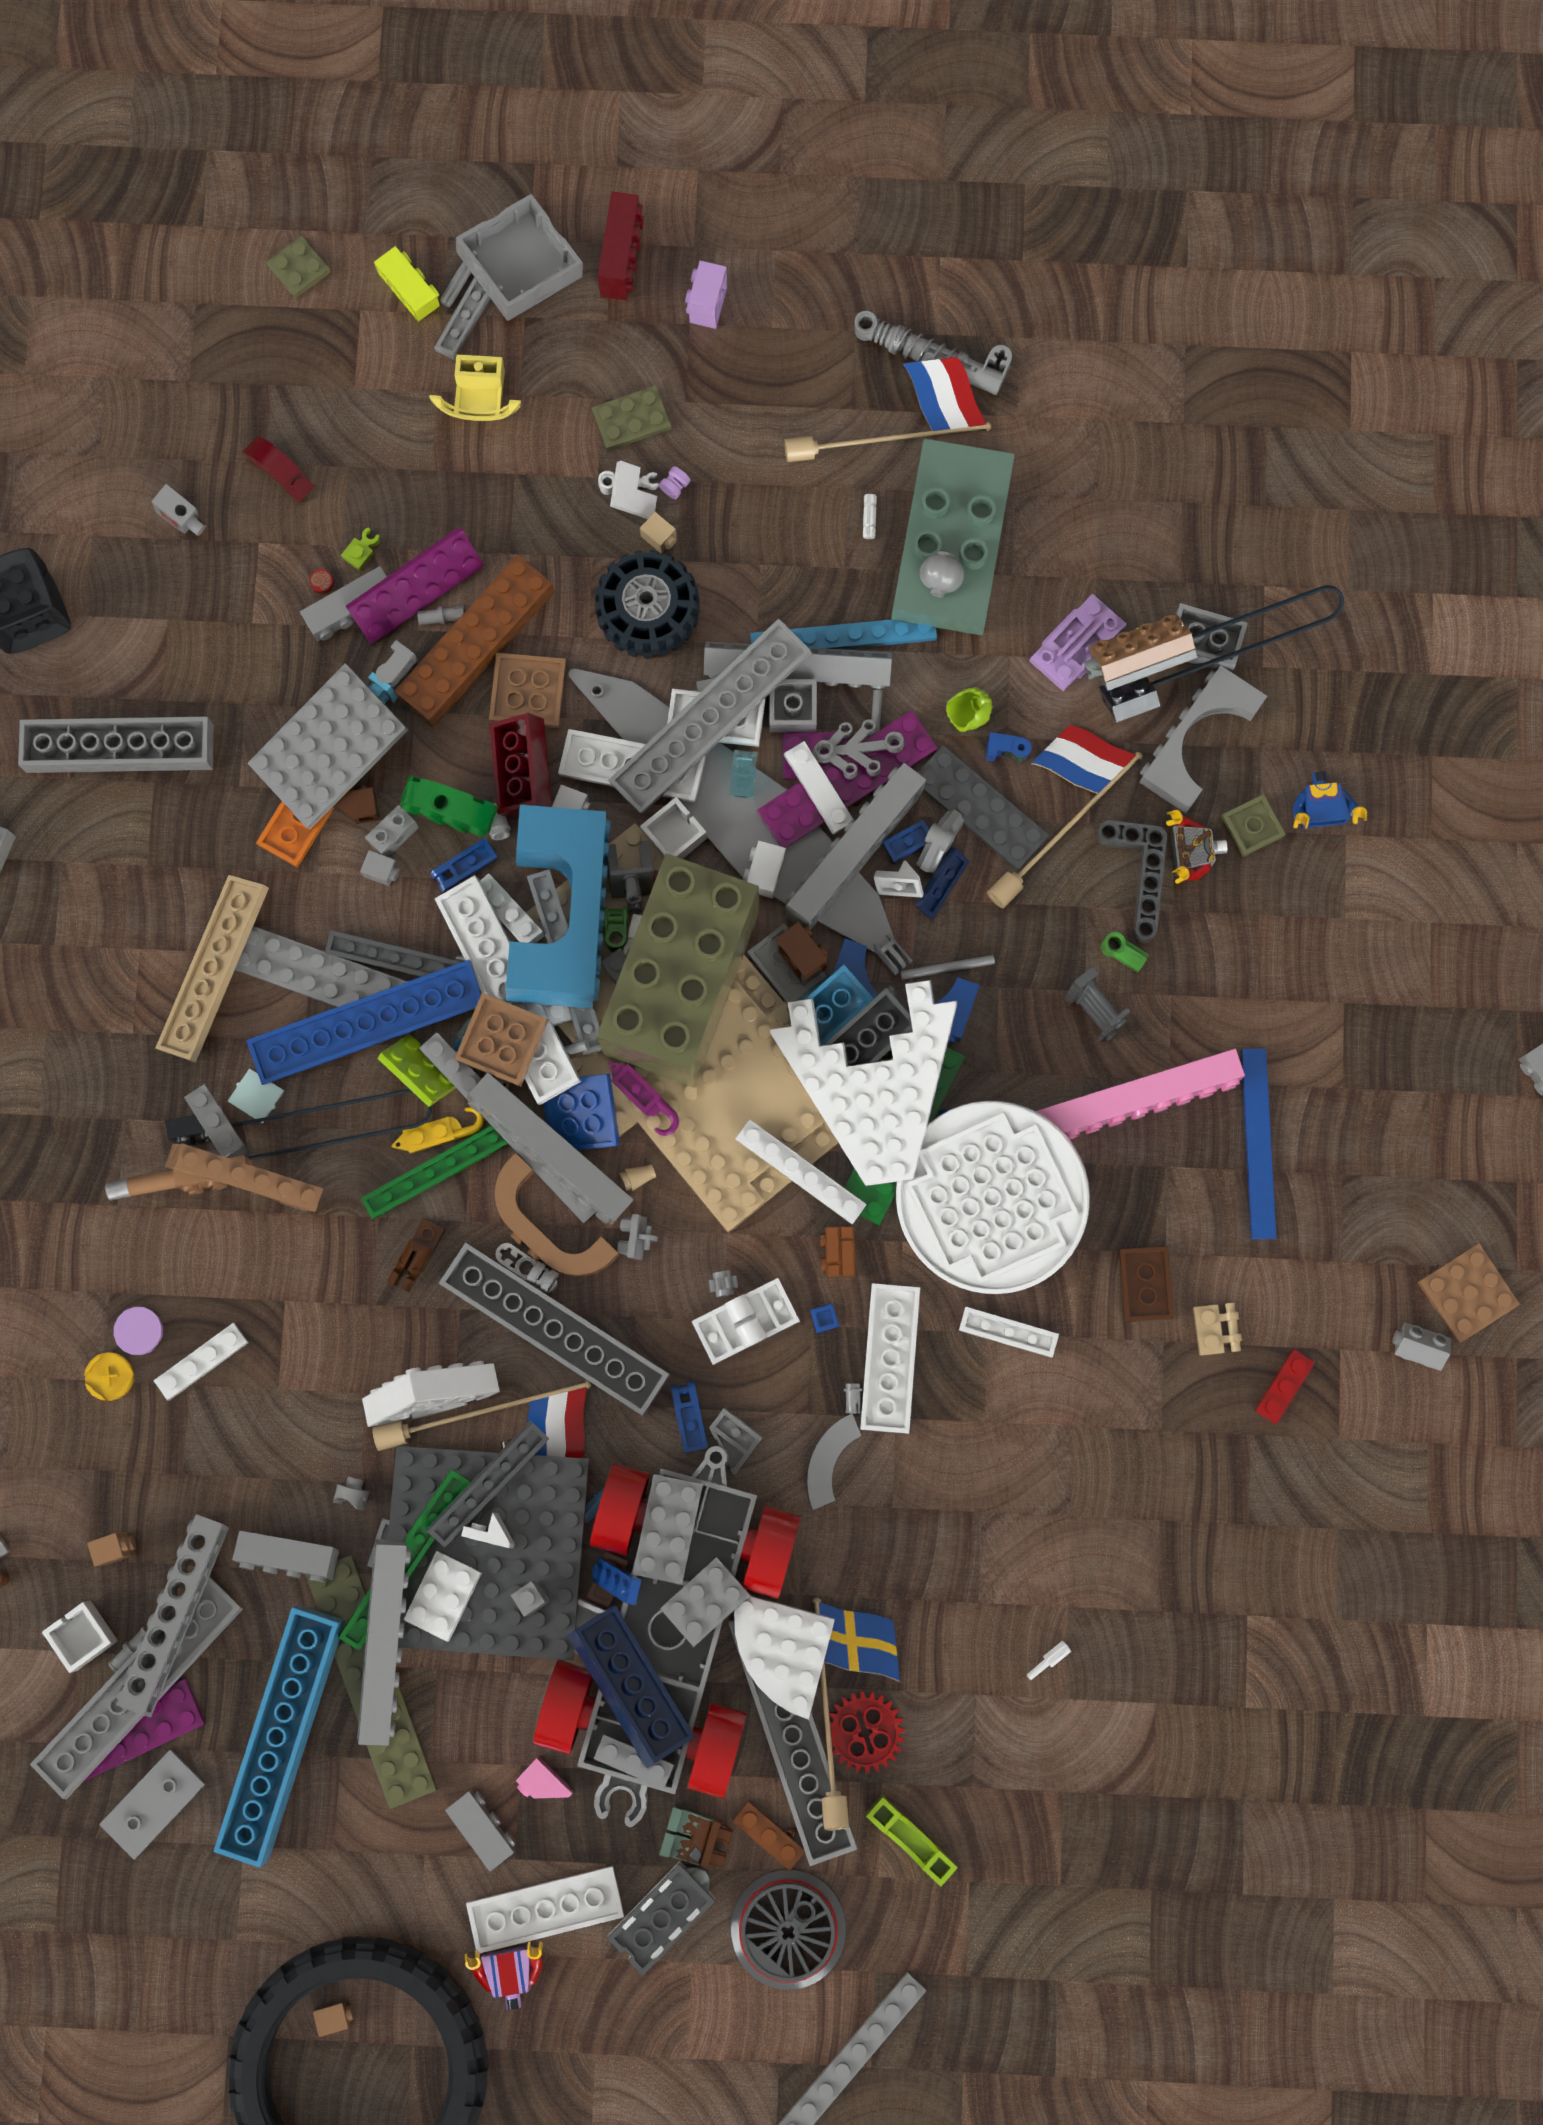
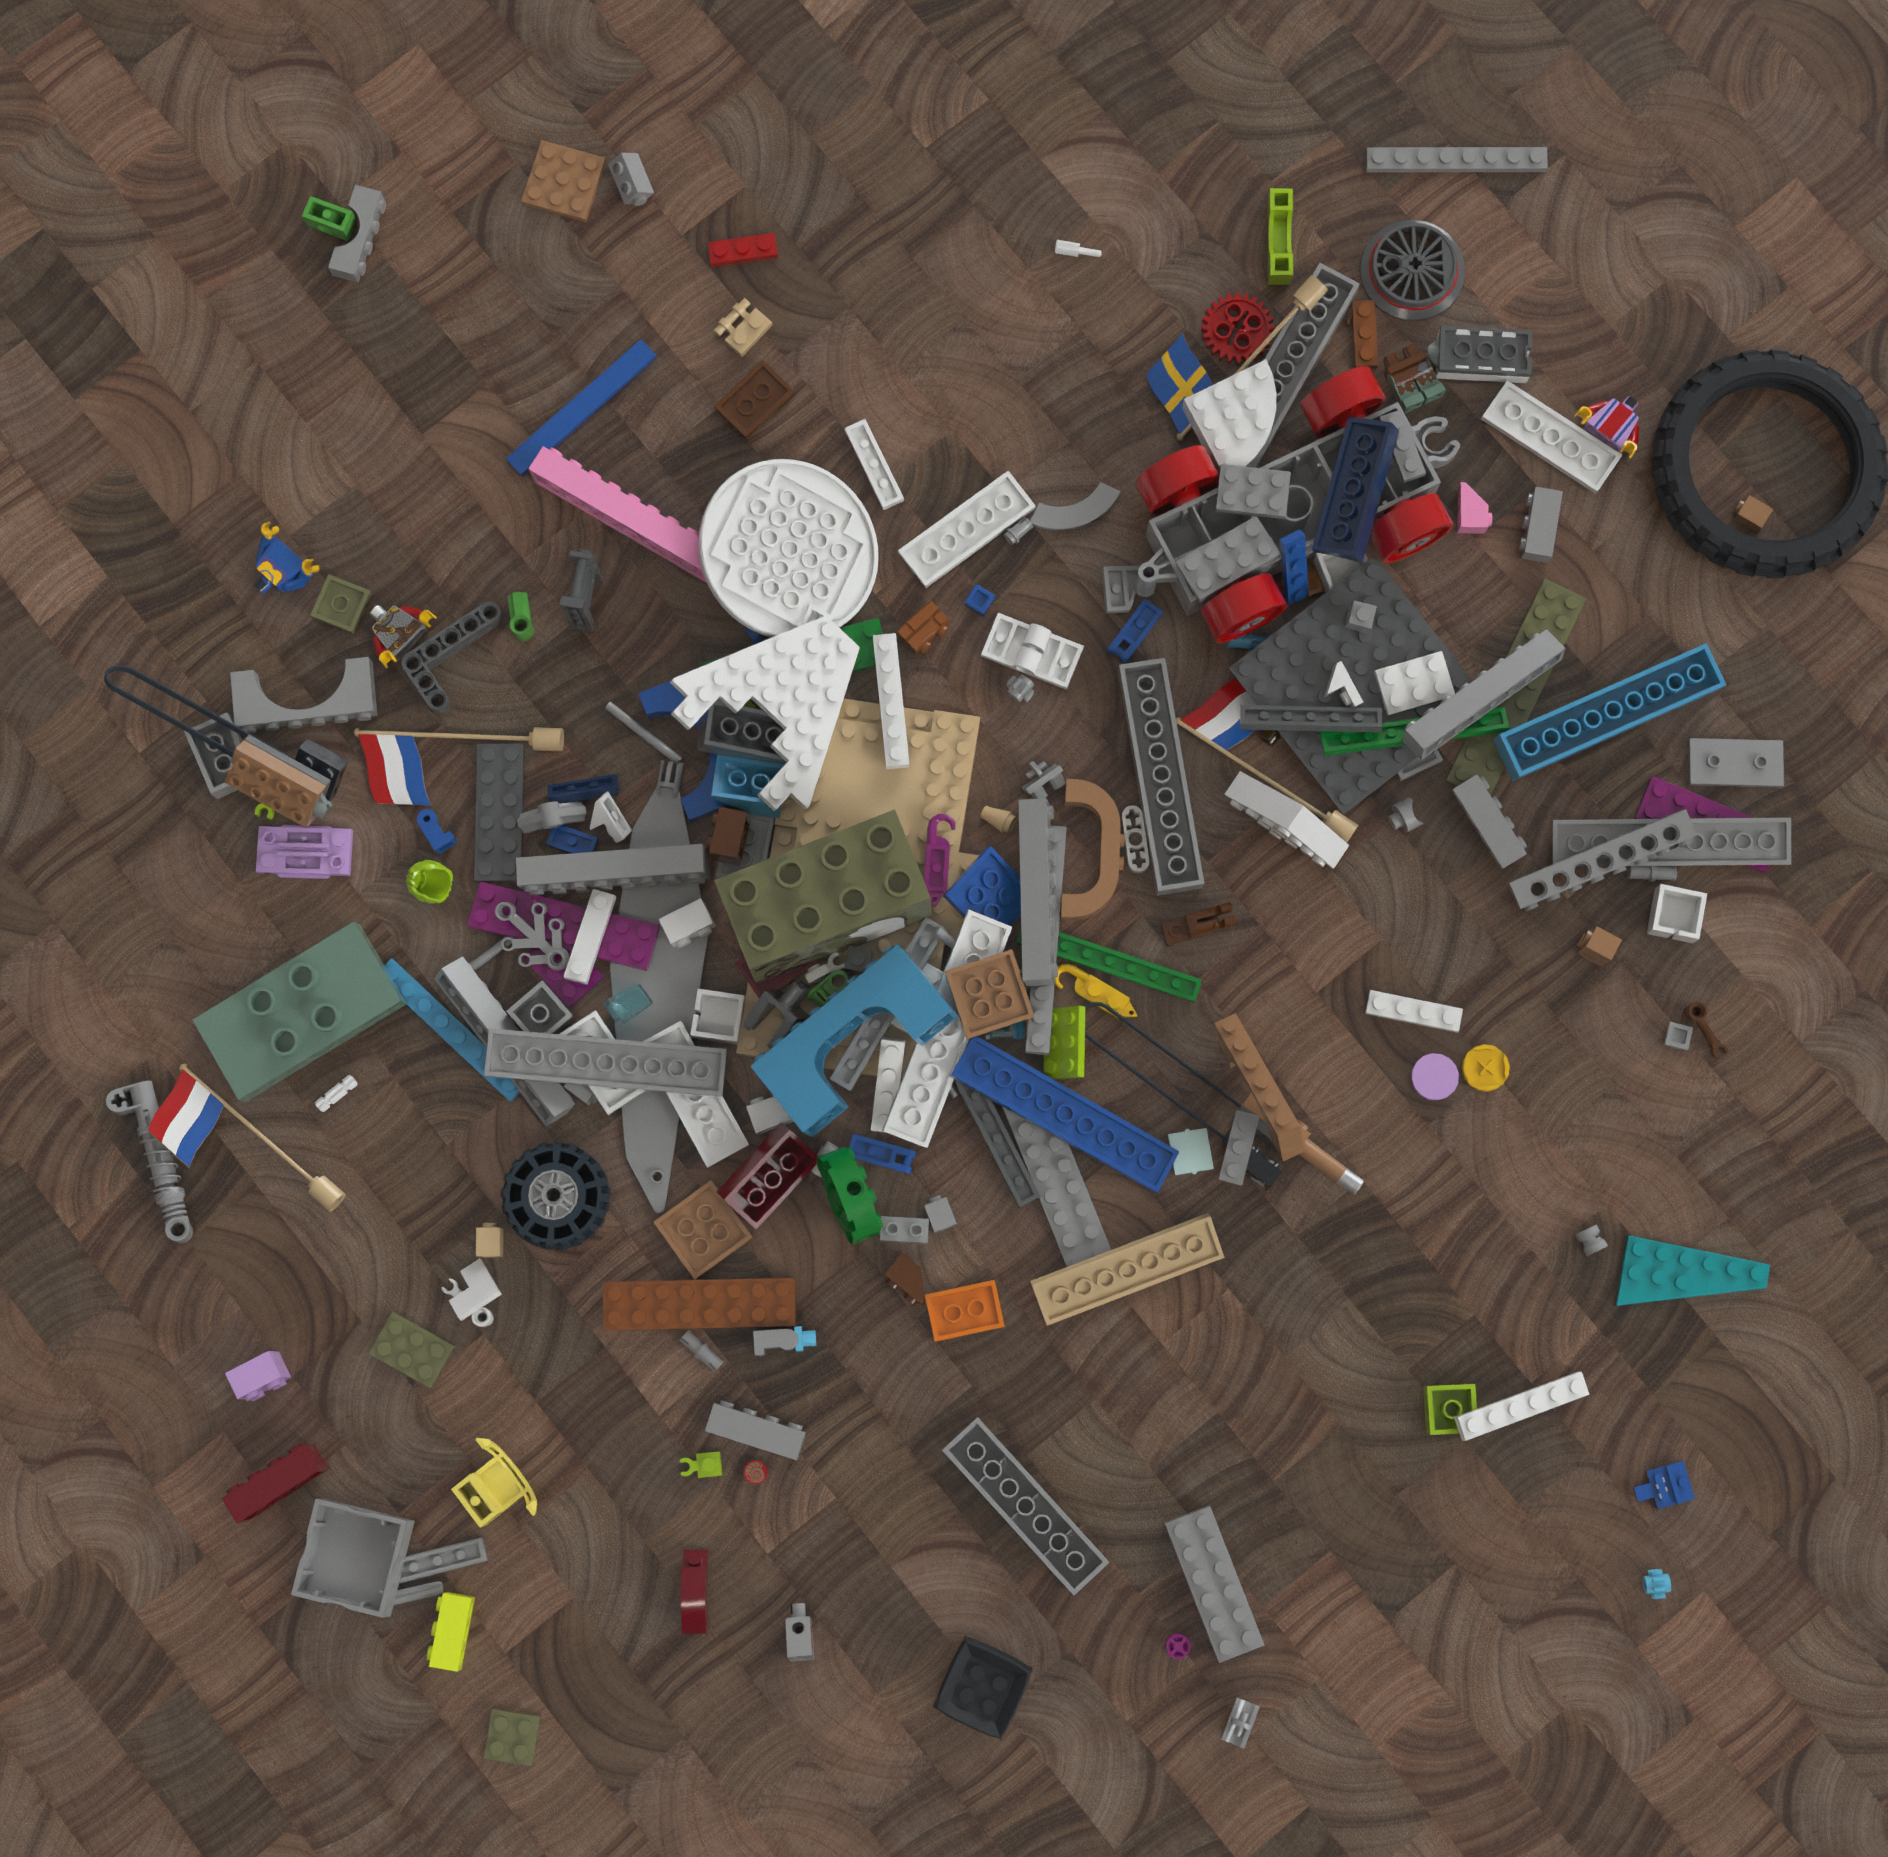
camera: 130 degrees left, 0 degrees up
light grey plate [248,663,409,829] -> none
magenta plate [345,527,484,644] -> none
light grey wheel [526,1261,559,1294] -> none
lavender wheel [659,466,691,499] -> none
light grey plant [919,551,964,598] -> none

